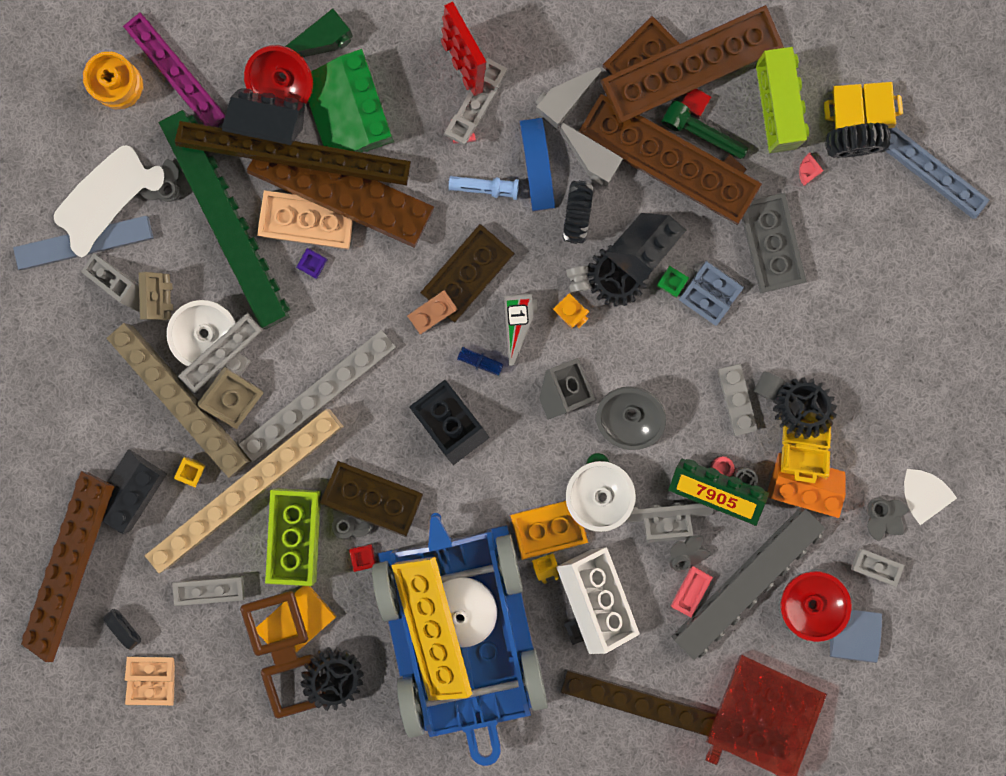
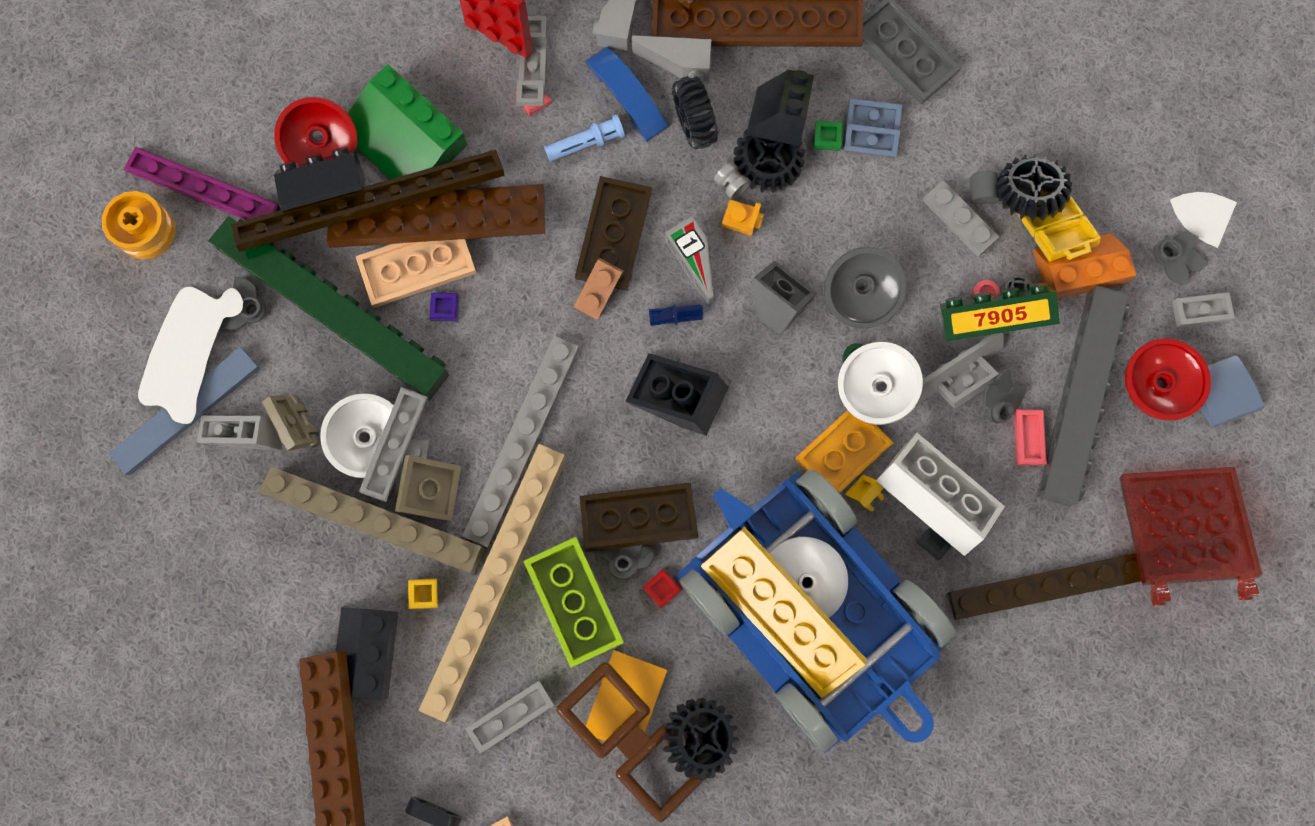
camera: 30 degrees left, 10 degrees down
dark green slope [285,8,353,58] -> none

